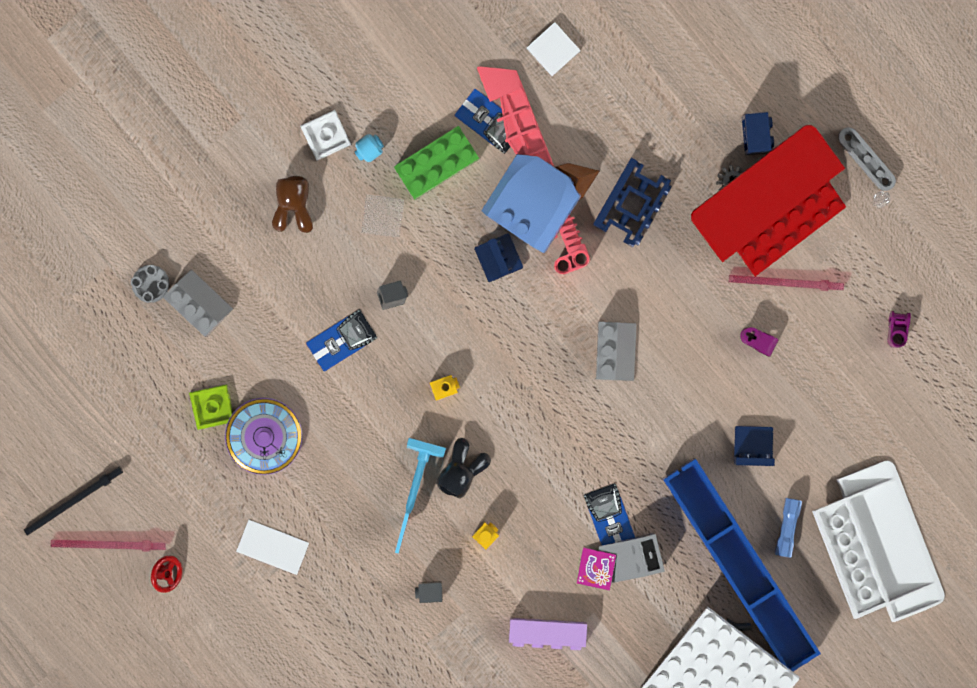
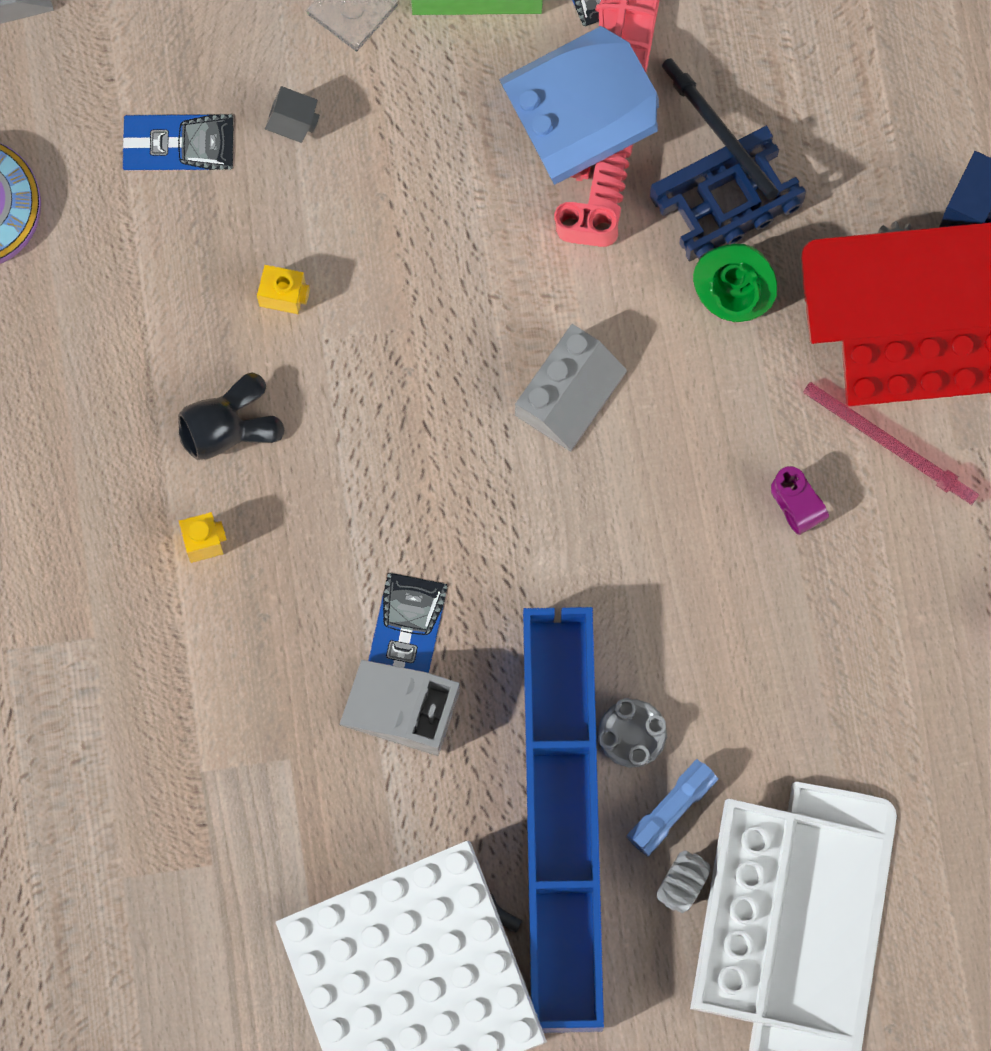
camera: 25 degrees right, 15 degrees down
medium azure piece [395,438,446,554] -> none
dark grey brick [415,581,443,603] -> none
dark blue bracket [474,233,523,282] -> none
lavender brick [509,618,587,650] -> none
dark orange slope [555,163,600,200] -> none
dark pink sticker [577,548,616,591] -> none
dark blue bracket [734,426,775,466] -> none
none -> light grey dish [598,698,667,768]
none -> light grey gear [657,850,711,913]
none -> black bar [662,58,779,199]
none -> green hat [693,244,777,322]

